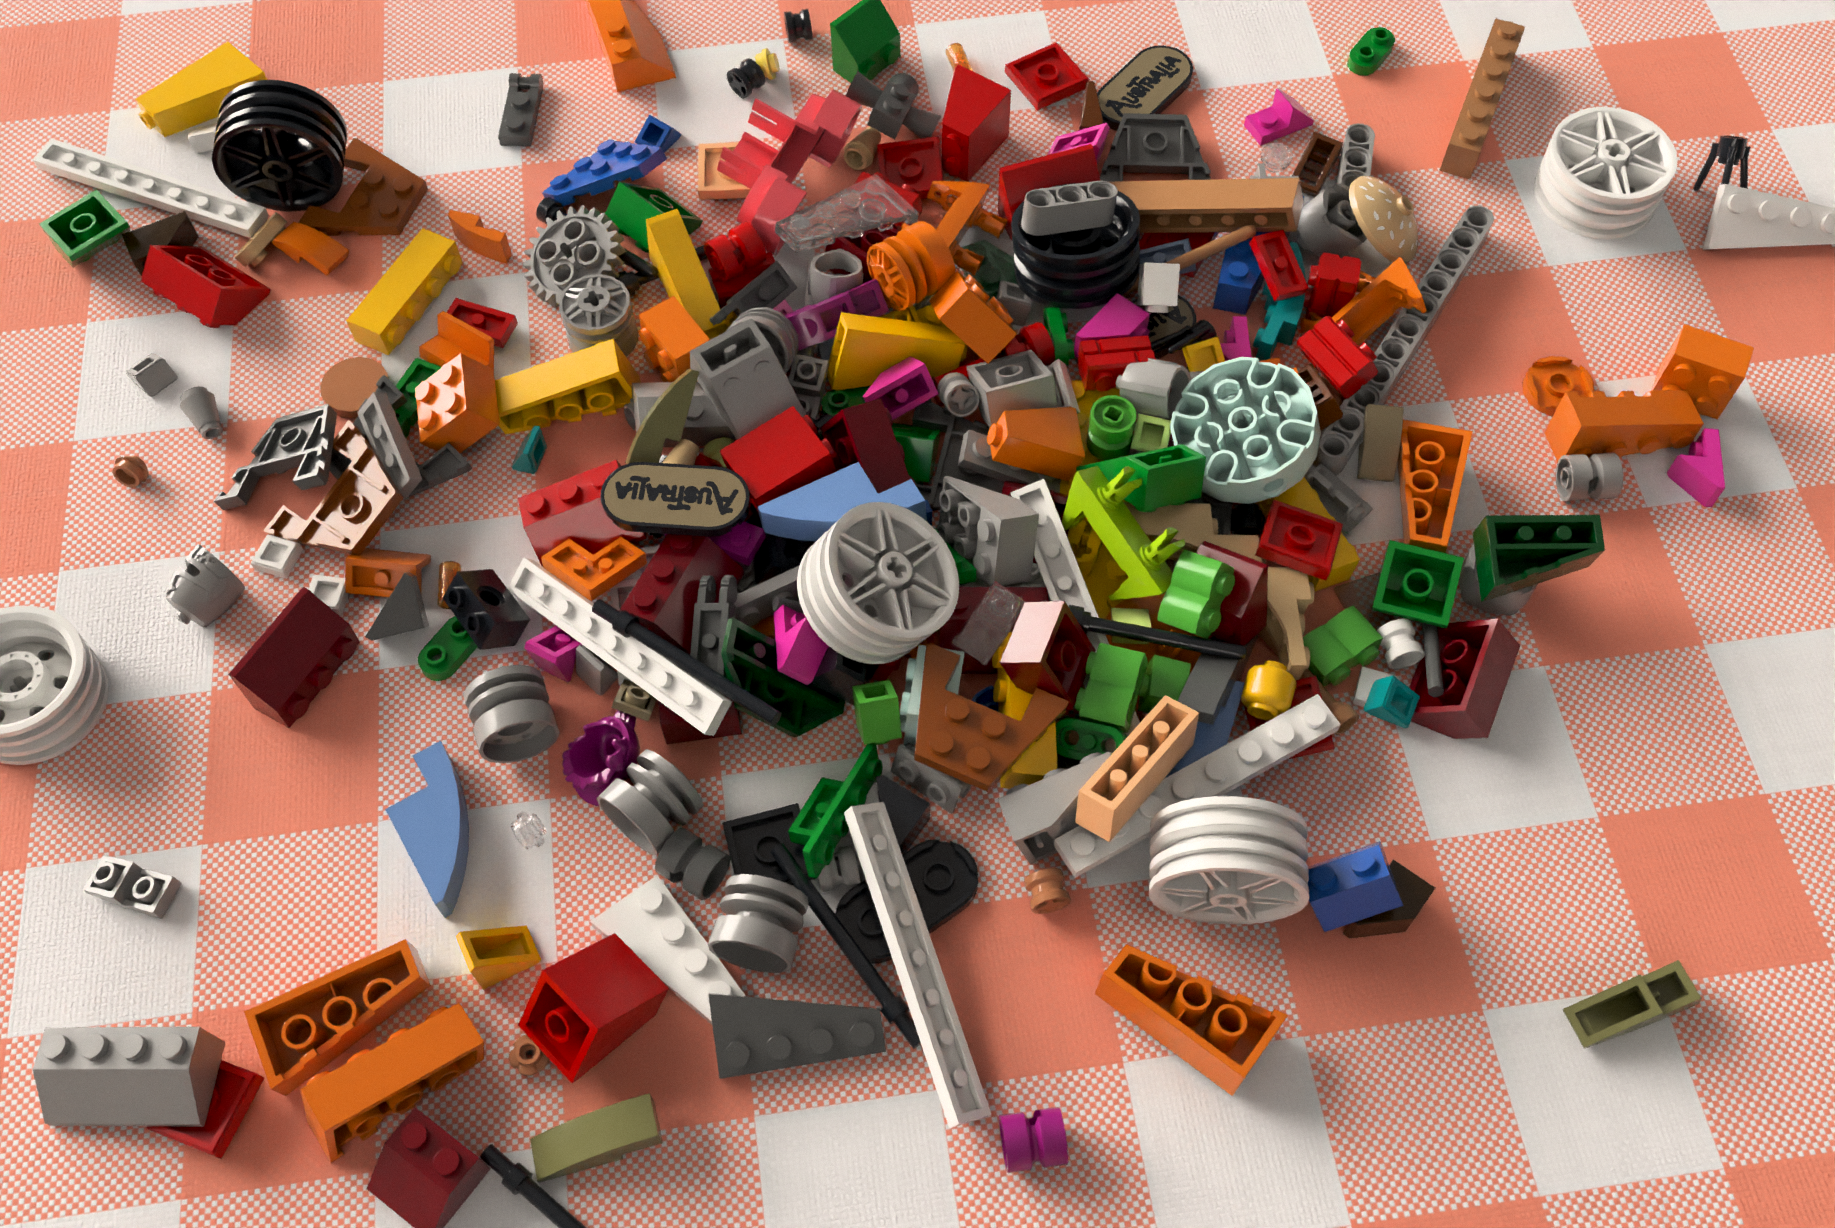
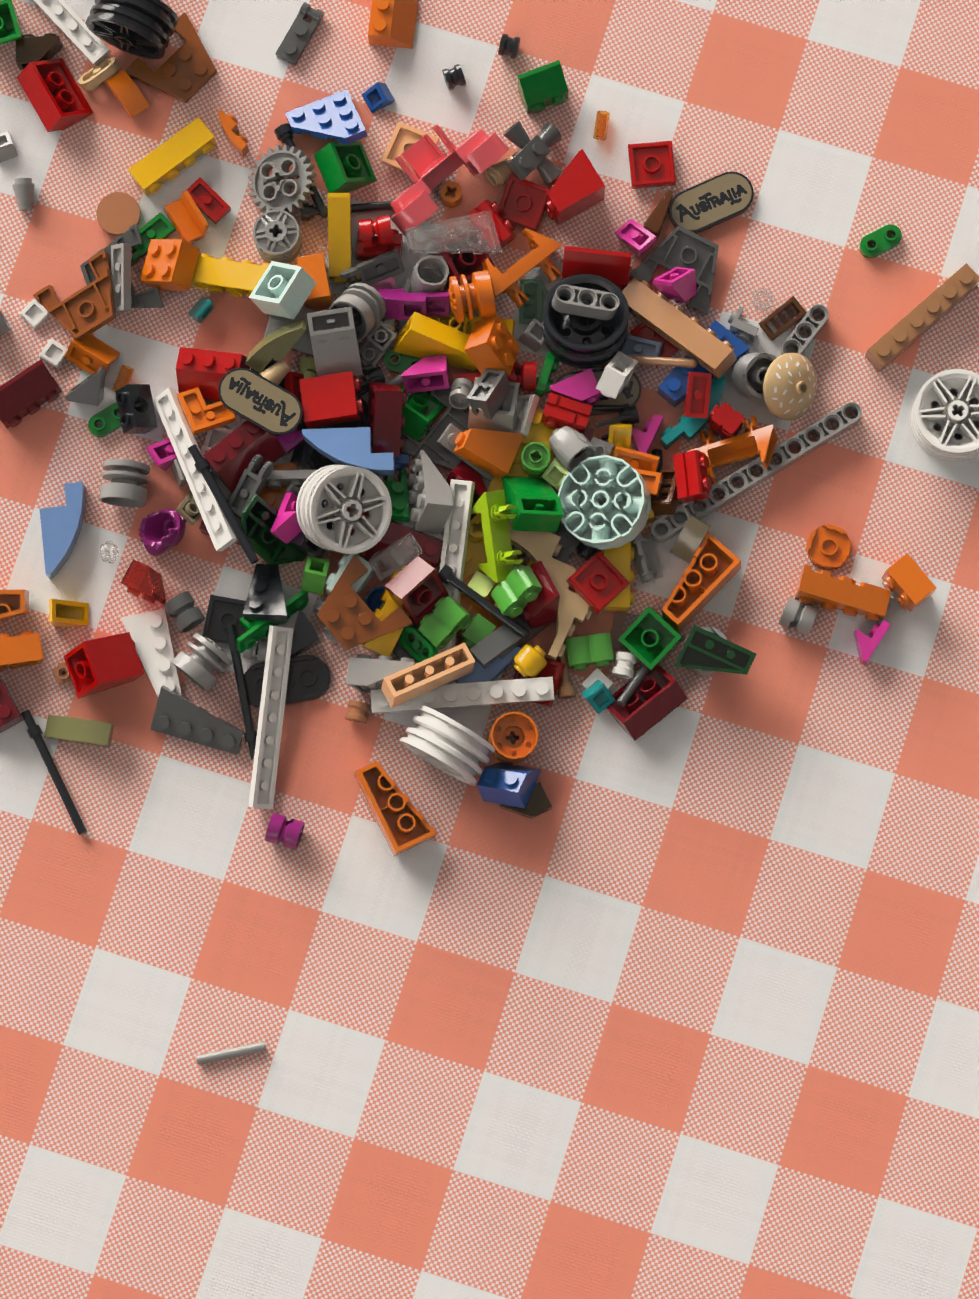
camera: 30 degrees right, 20 degrees up
dark grey wing [214,404,337,510] -> none
light grey wheel [597,749,704,856] -> none
light yellow plate [755,48,780,80] -> none
dark pink slope [1244,88,1314,146] -> none
olive slope [1563,960,1701,1049] -> none
none -> clear red slope [121,559,166,605]
none -> black wing [243,564,288,622]
none -> light aqua brick [249,261,316,319]
none -> orange wheel [440,181,462,208]
none -> dark grey hinge [466,368,511,420]
none -> orange wheel [487,711,539,764]
none -> dark pink slope [653,267,697,303]

